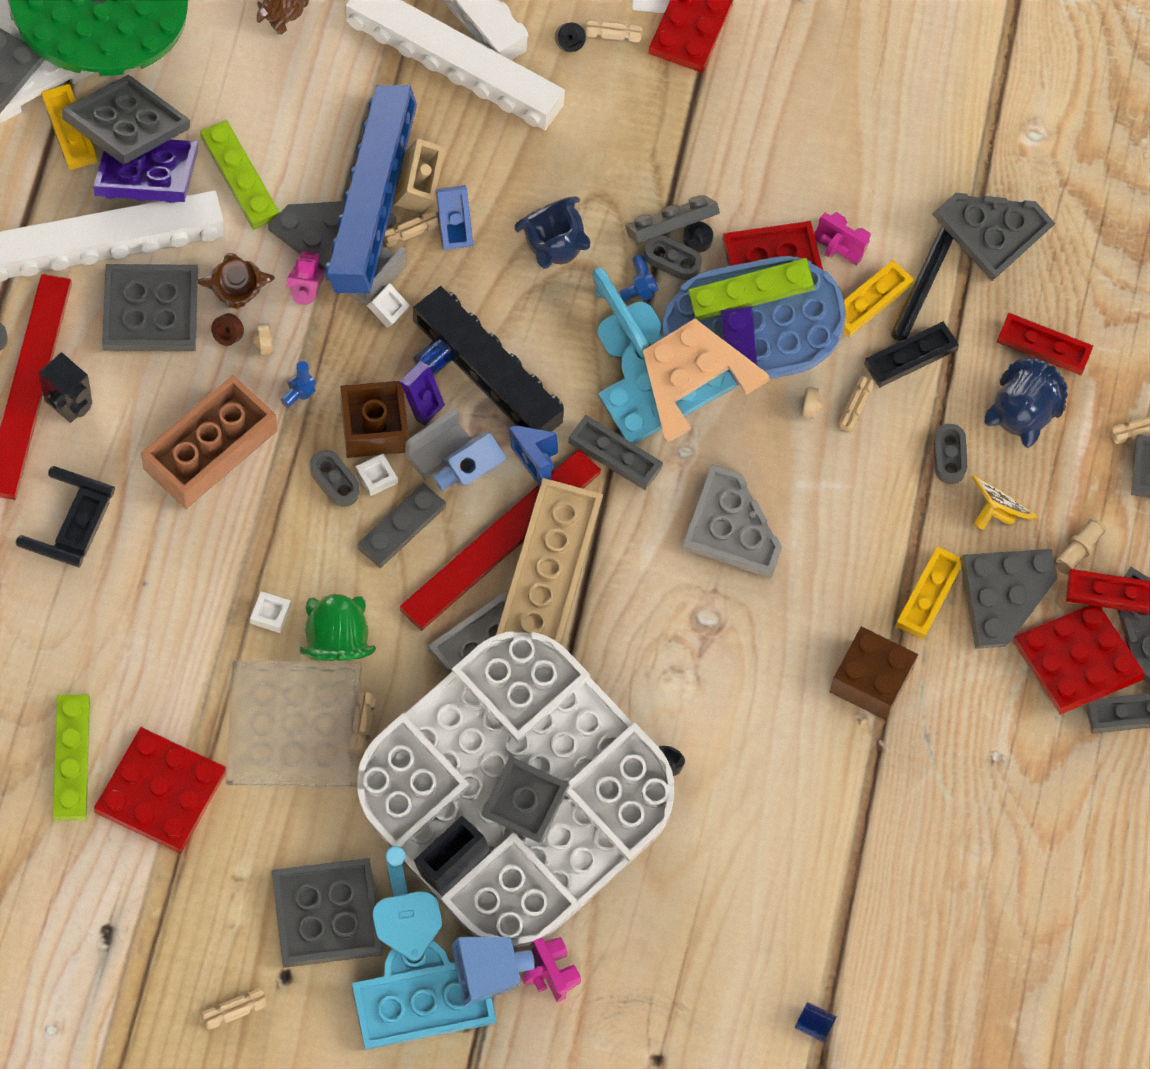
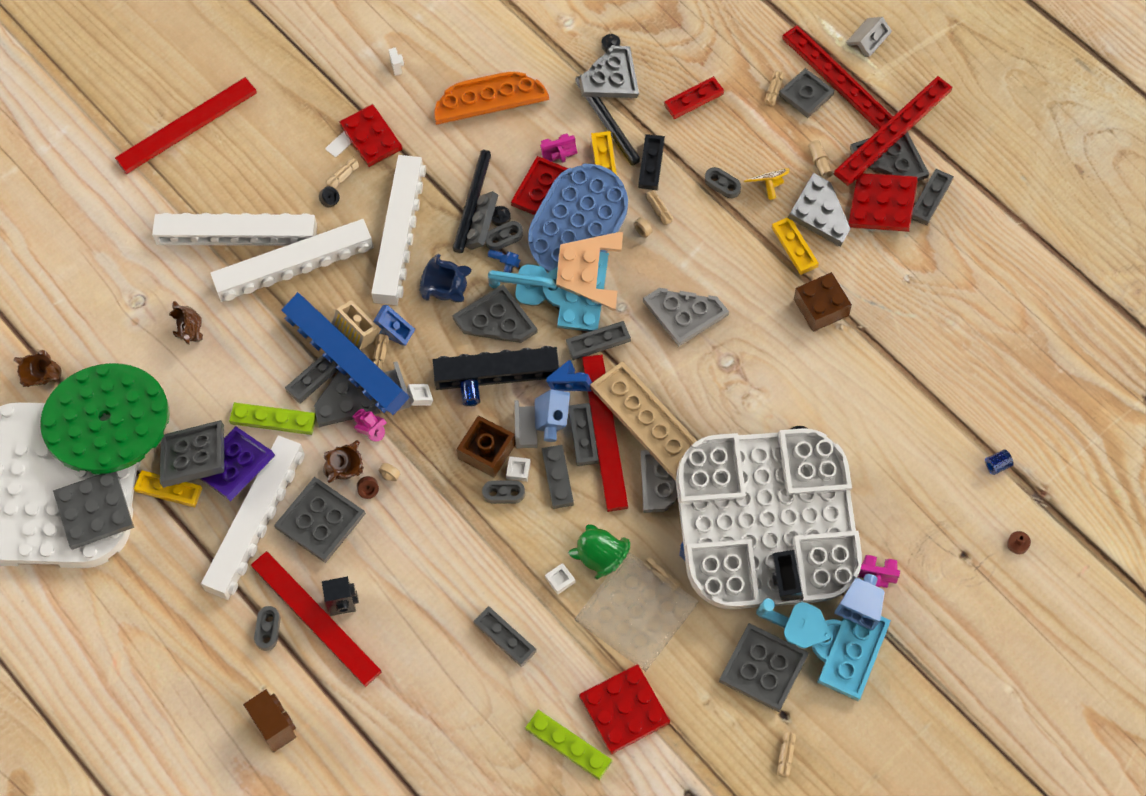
camera: 45 degrees left, 0 degrees up
black plate [16,466,115,568] -> none
nougat brick [141,375,277,509] -> none
blue piece [280,361,316,408] -> none
dark purple plate [400,361,445,426] -> none
dark grey plate [481,756,570,844] -> none
lime plate [688,258,815,321] -> none
dark purple plate [721,307,758,372] -> none
dark blue hair [984,358,1068,448] -> none
none -> dark grey plate [285,355,338,403]
none -> white brick [371,155,426,306]
none -> orange plate [434,72,549,125]
none -> dark grey plate [452,284,538,343]
none -> black axle [453,149,491,254]
none -> dark grey plate [473,606,537,667]
none -> dark grey plate [569,403,598,466]
none -> black tile [601,34,620,52]

